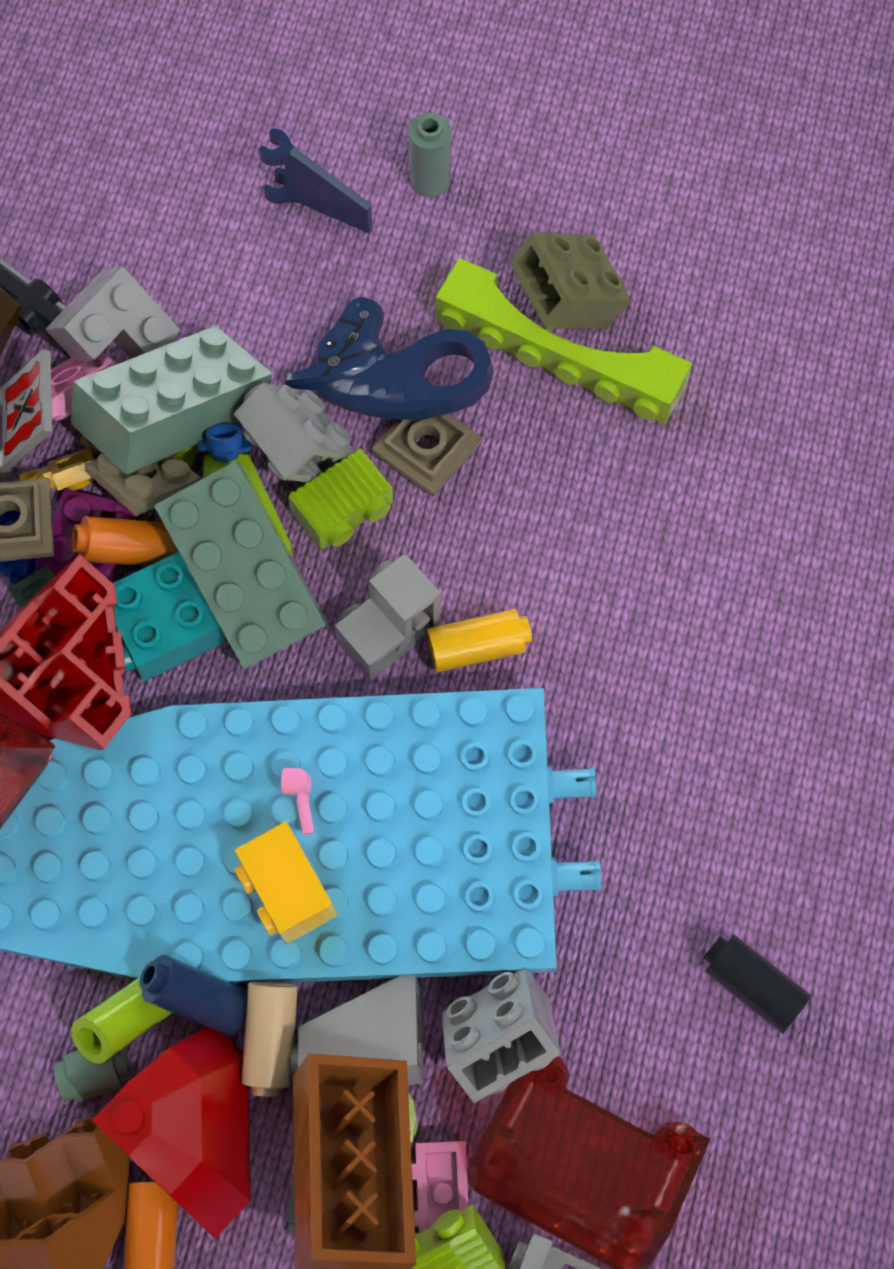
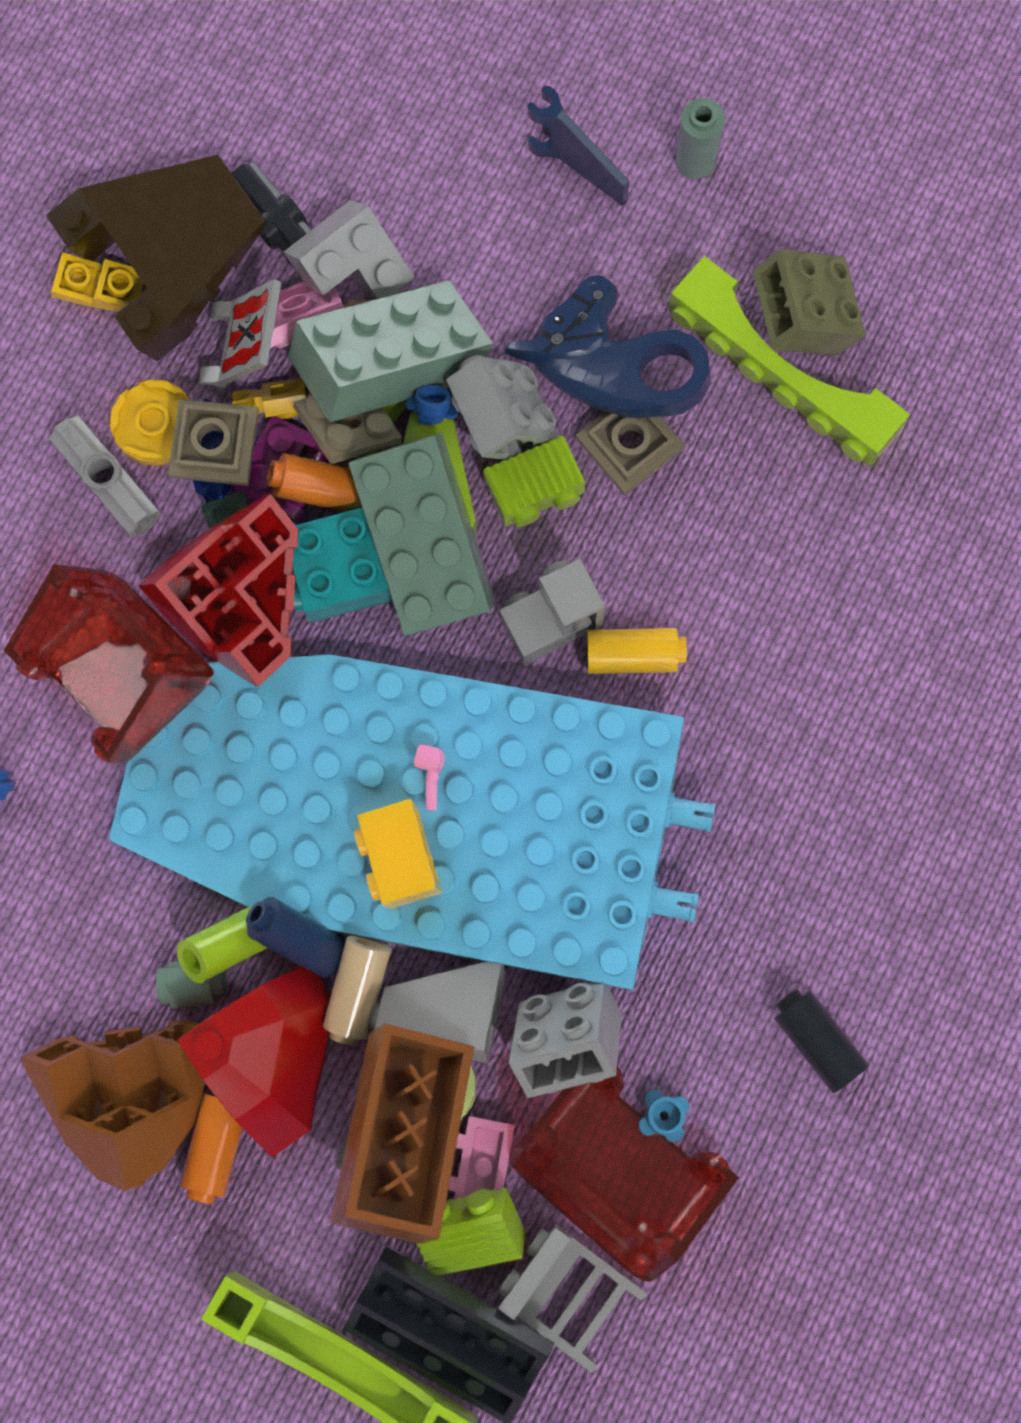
camera: 20 degrees right, 10 degrees up
none -> dark azure plate [638,1090,689,1142]

